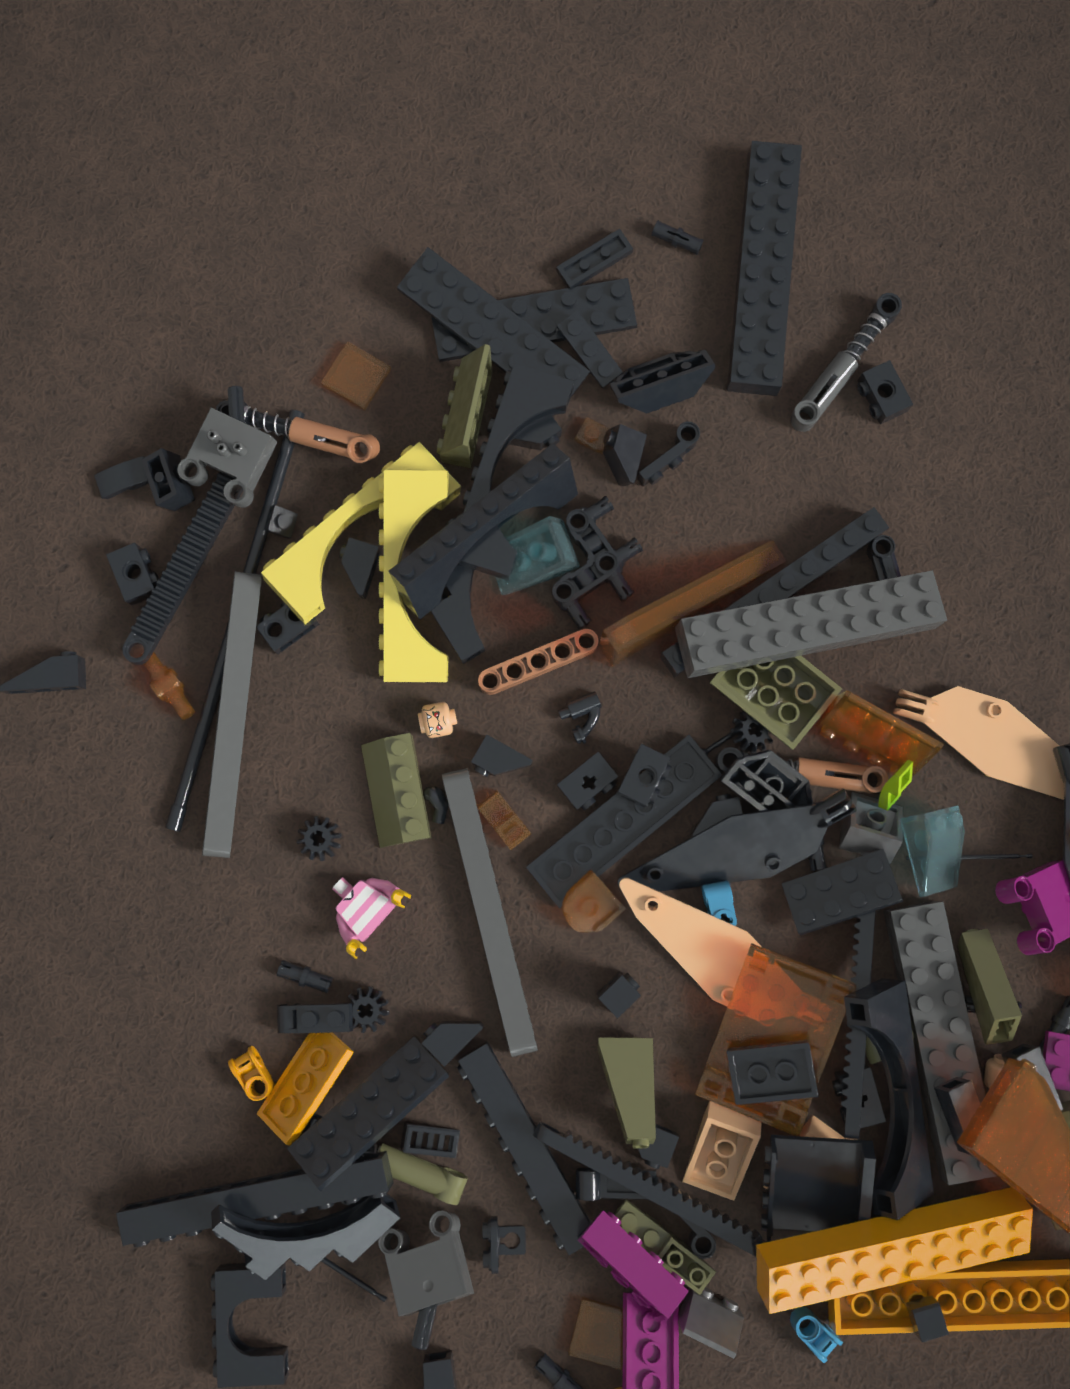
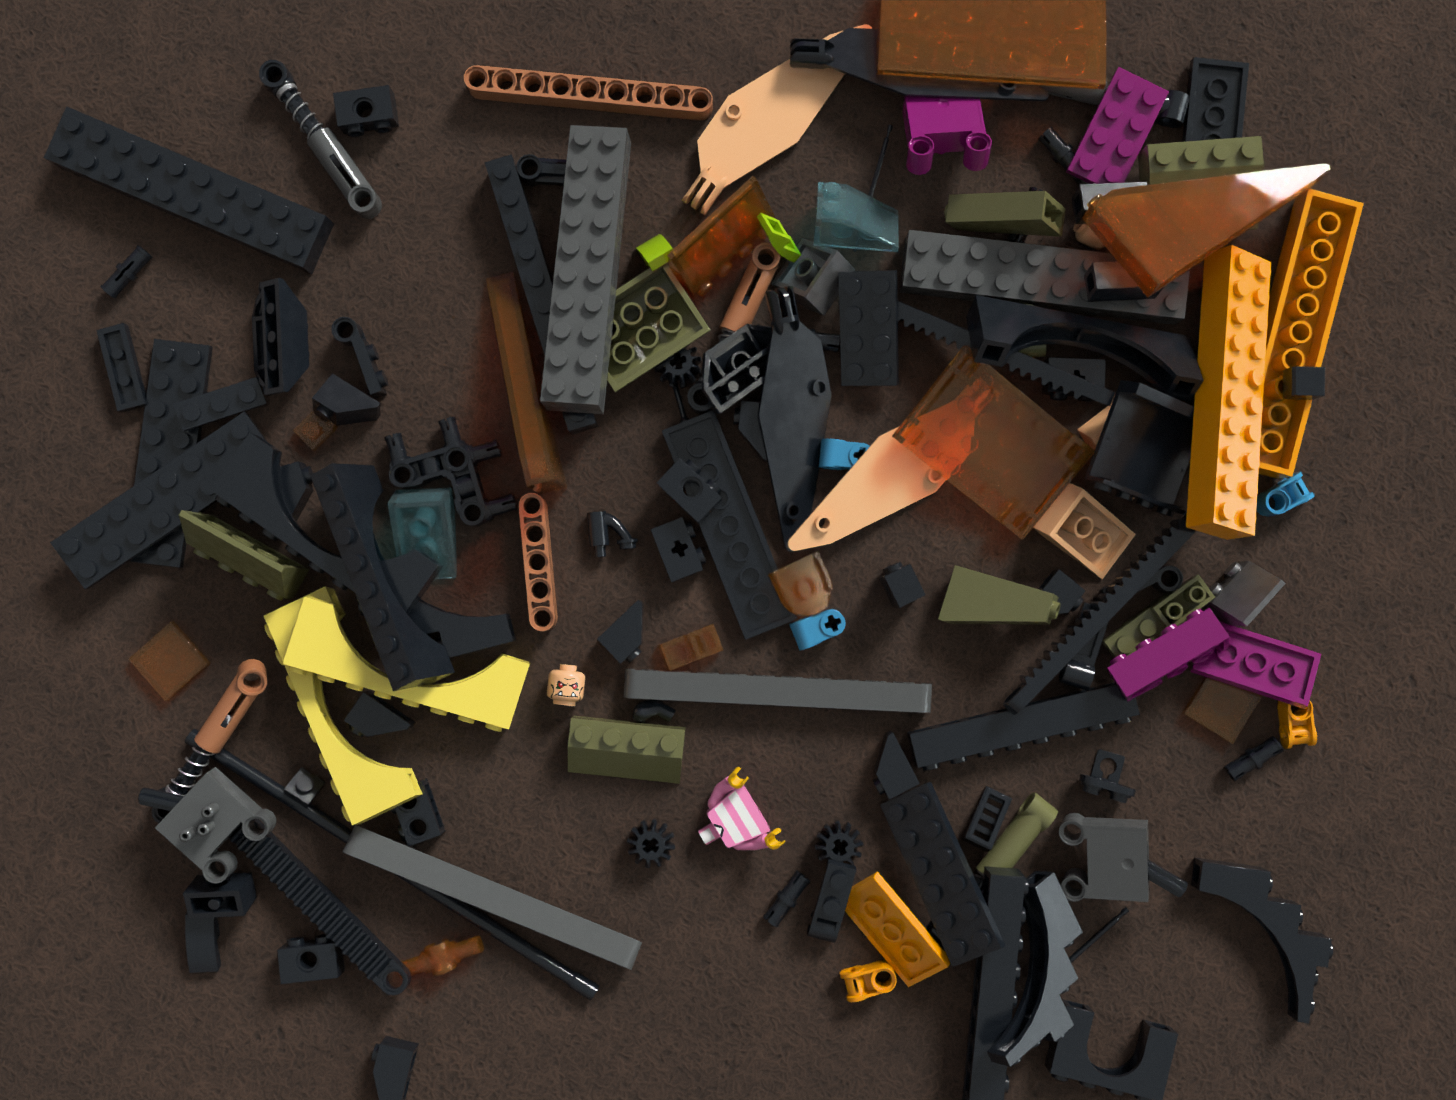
camera: 75 degrees left, 5 degrees up
black plate [727,1039,818,1105] -> none
none -> nougat beam [464,65,713,120]
none -> lime slope [635,234,677,271]
none -> dark azure piece [789,609,846,651]

